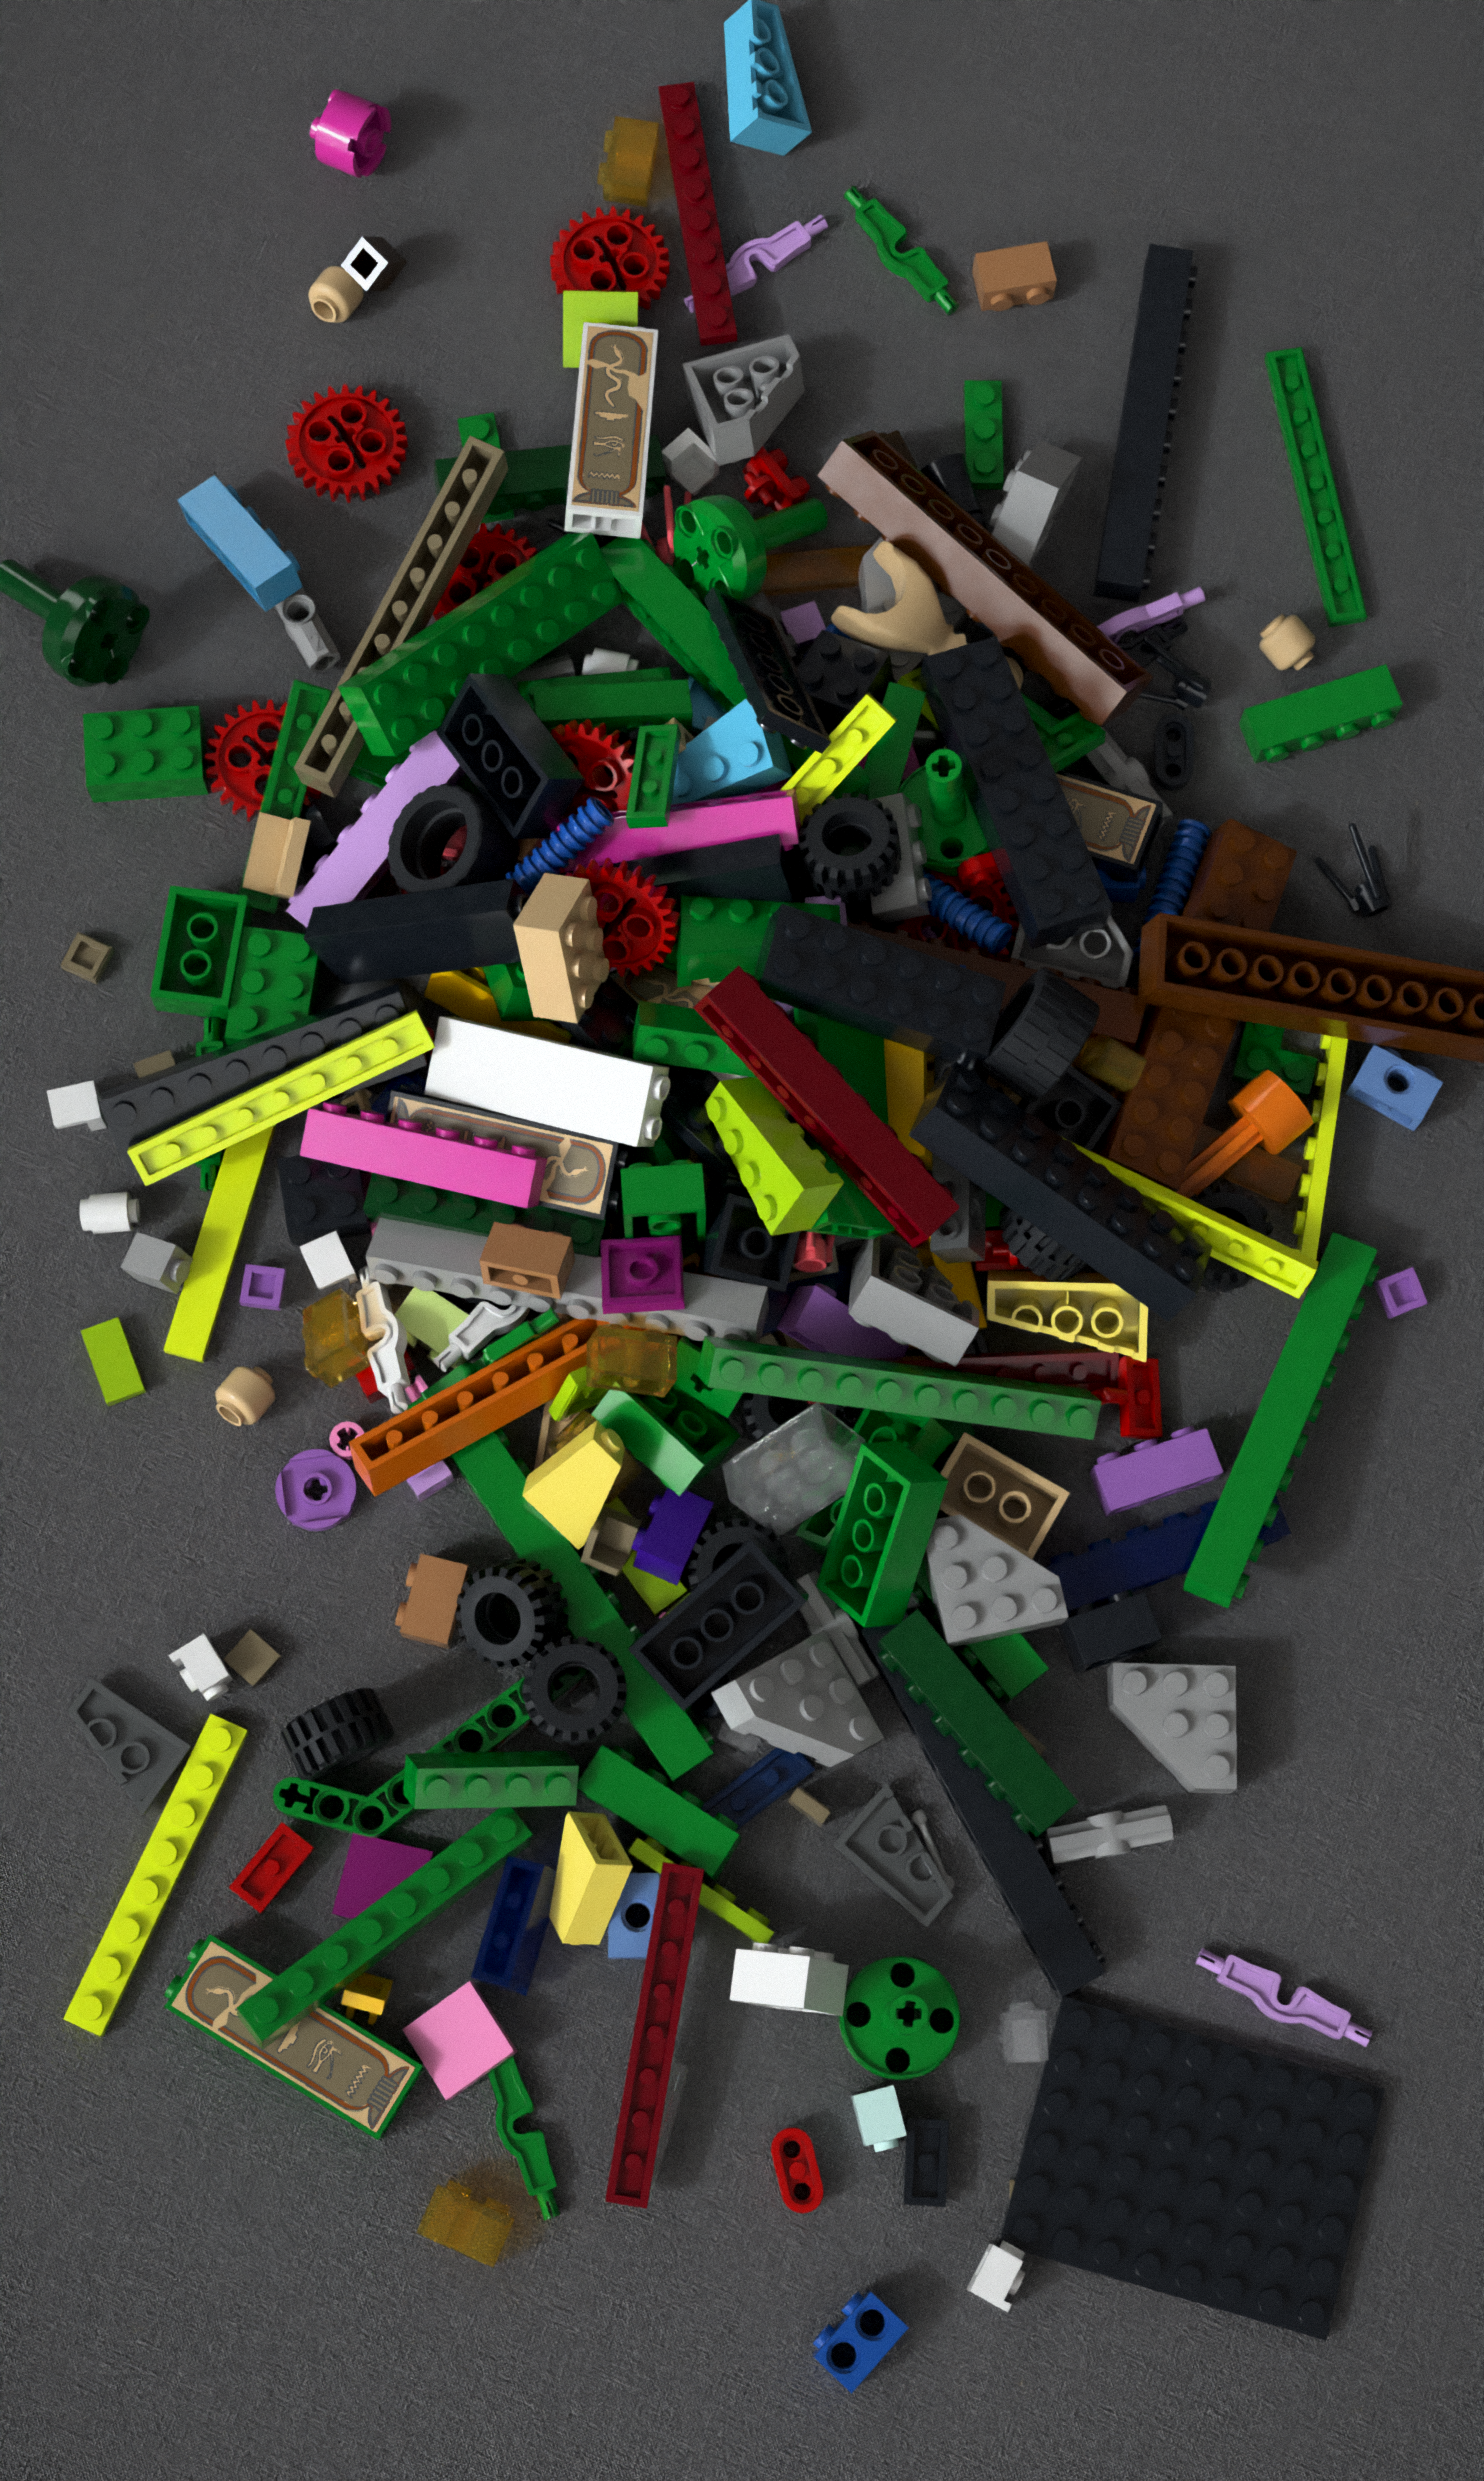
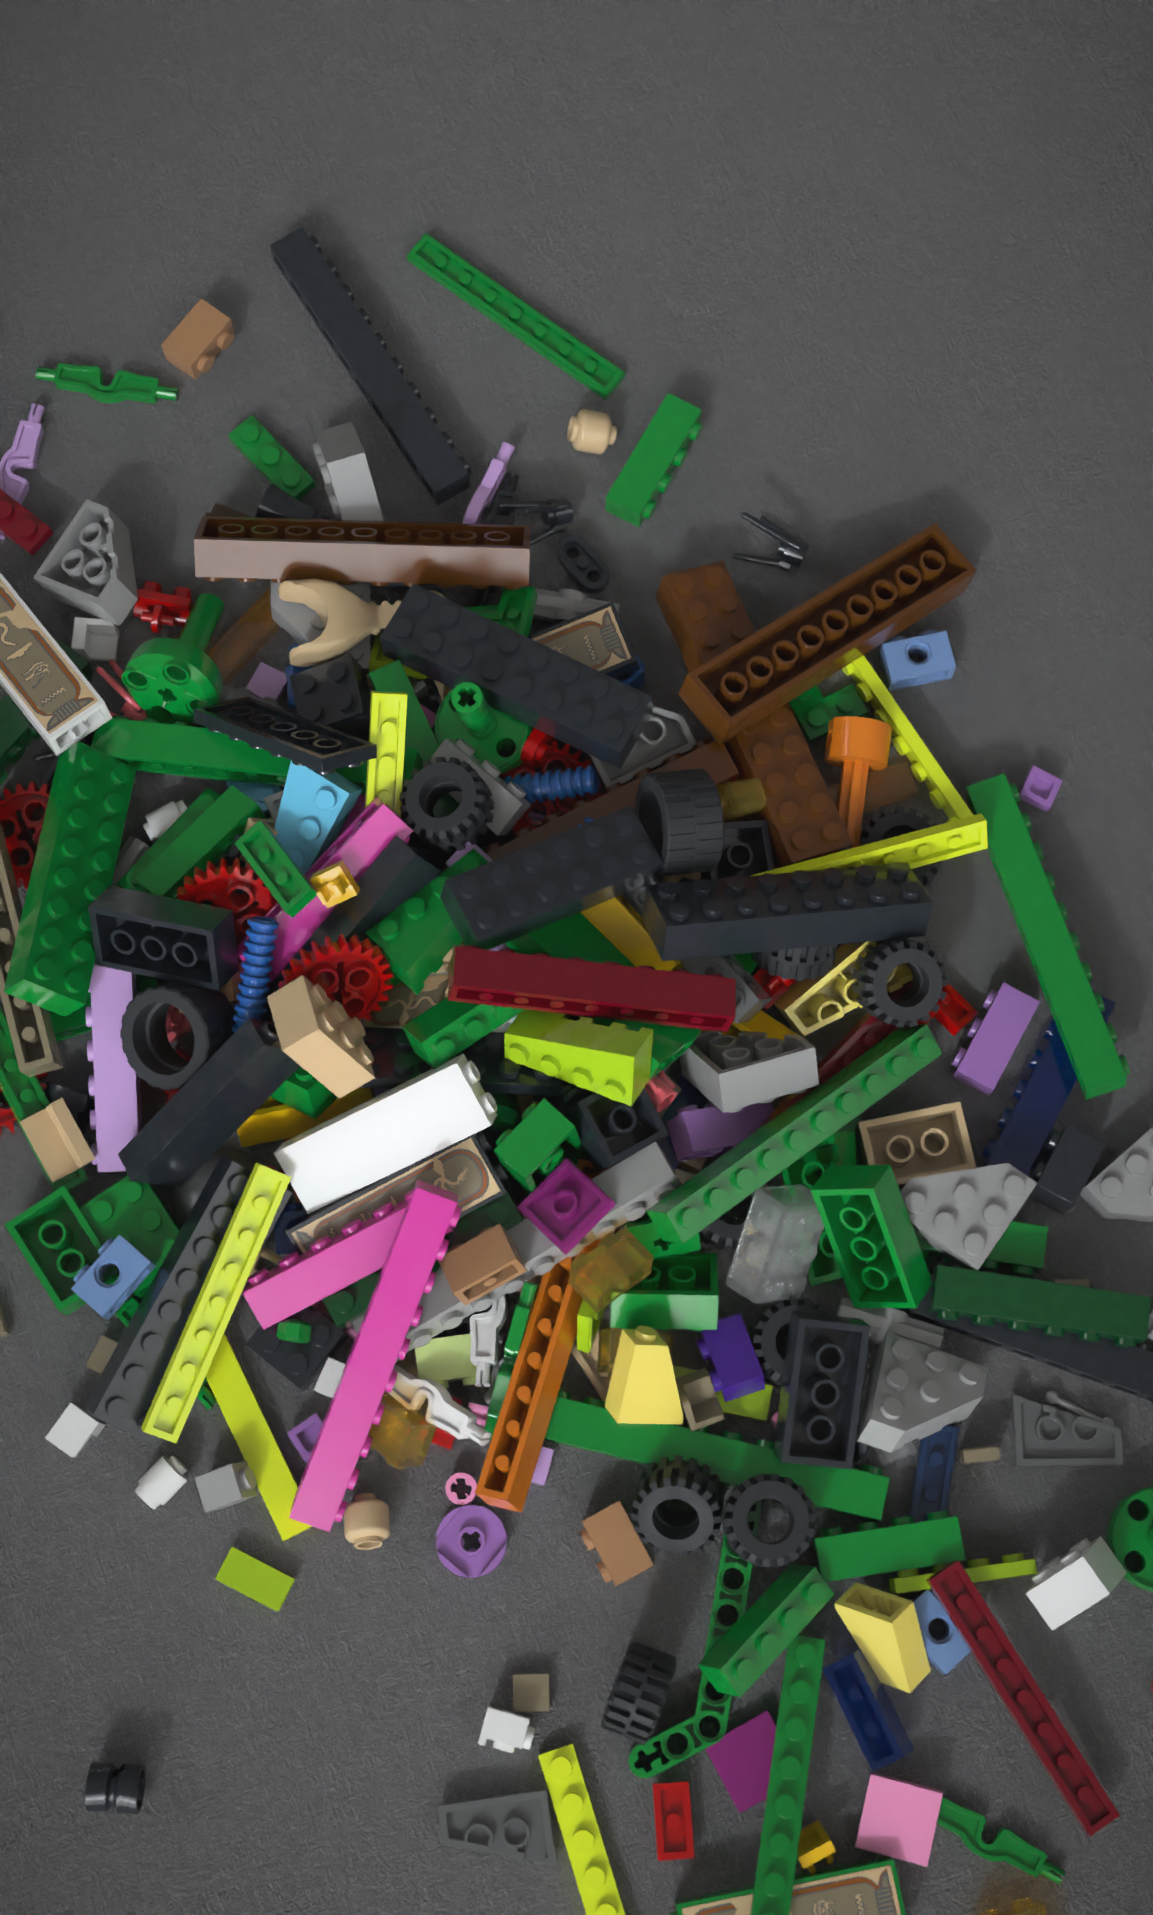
camera: 35 degrees left, 0 degrees up
blue piece [1133,819,1211,963] -> none
none -> medium blue brick [71,1235,156,1320]
none -> green tile [276,1319,312,1343]
none -> dark pink brick [289,1179,462,1532]
none -> yellow tile [310,860,360,908]
none -> black tyre [852,938,948,1027]

